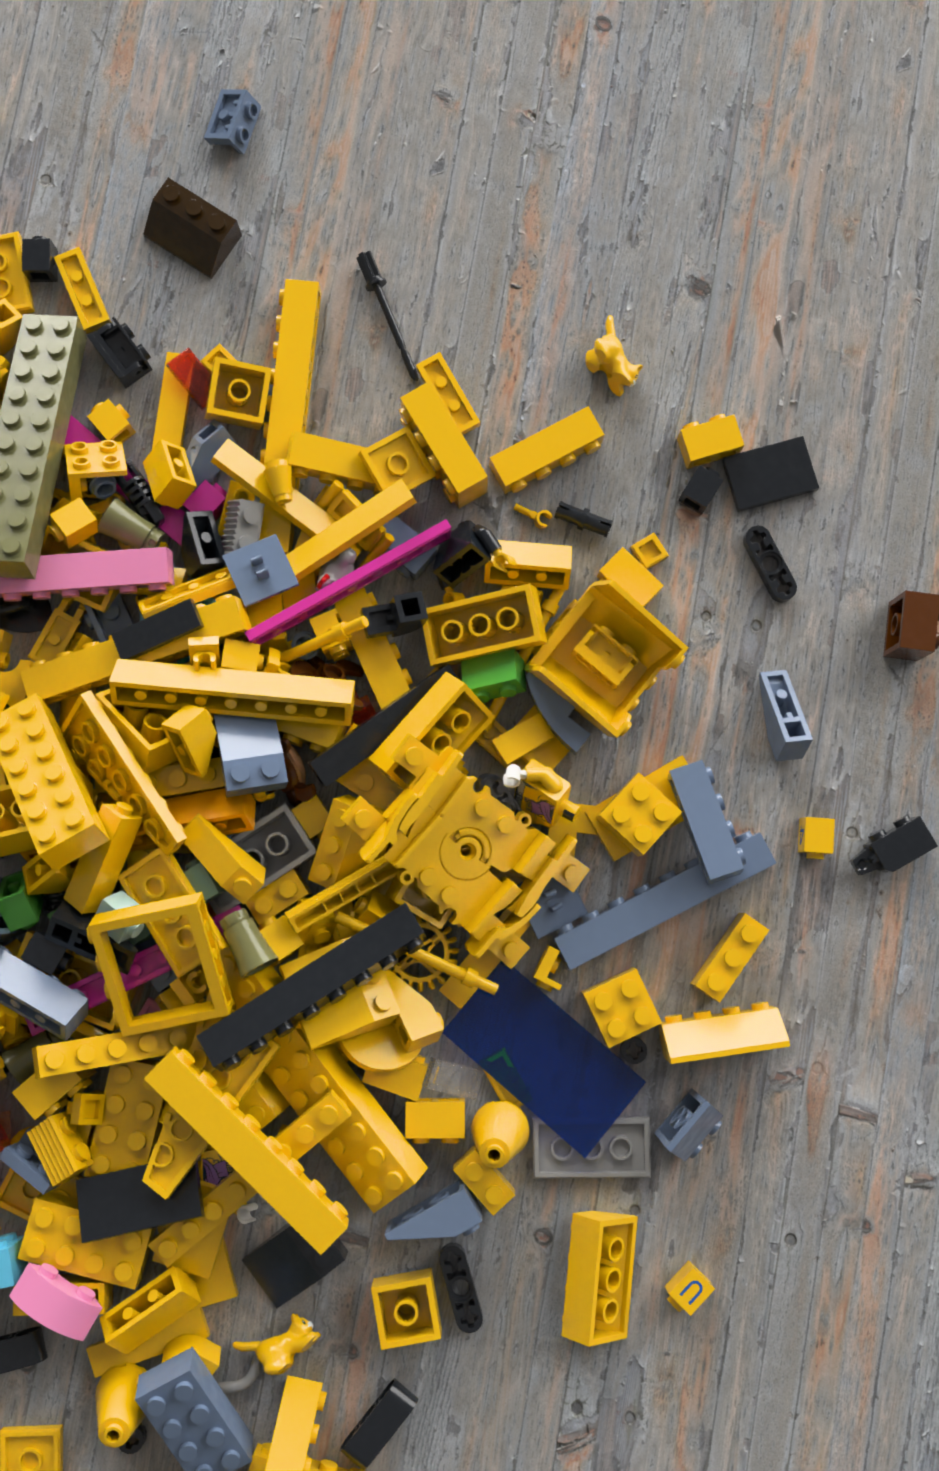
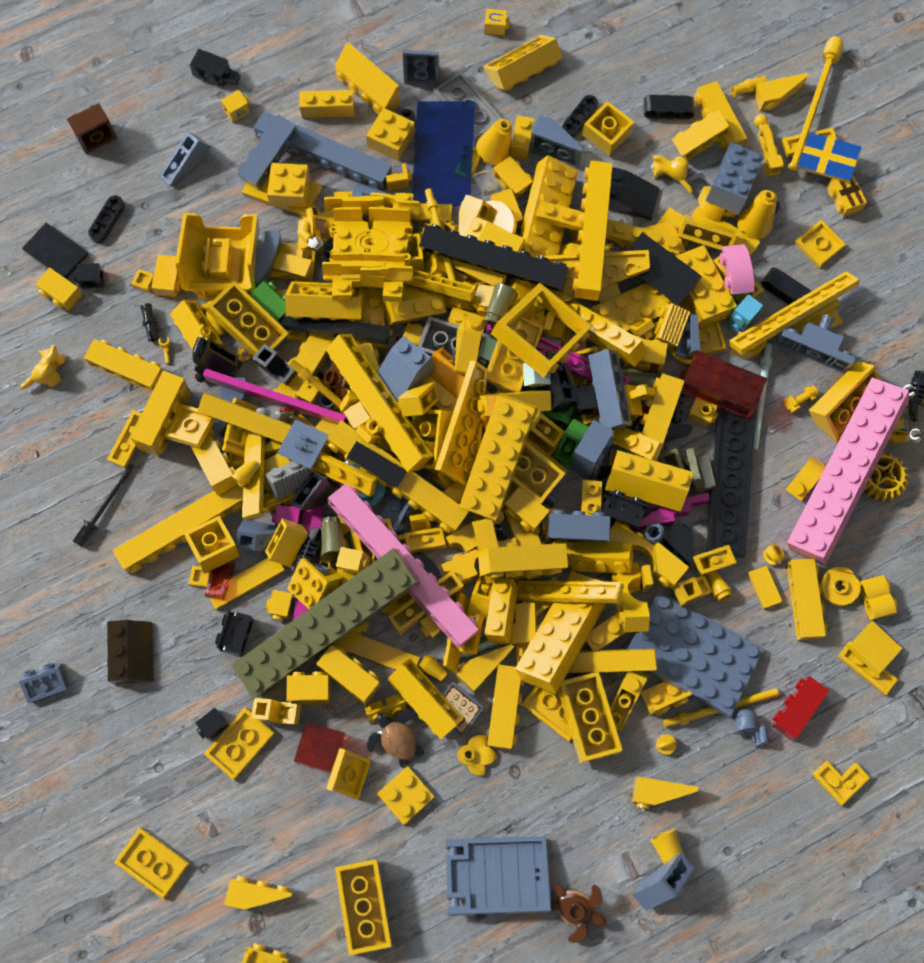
camera: 130 degrees left, 10 degrees down
yellow plate [54,247,112,334] -> none

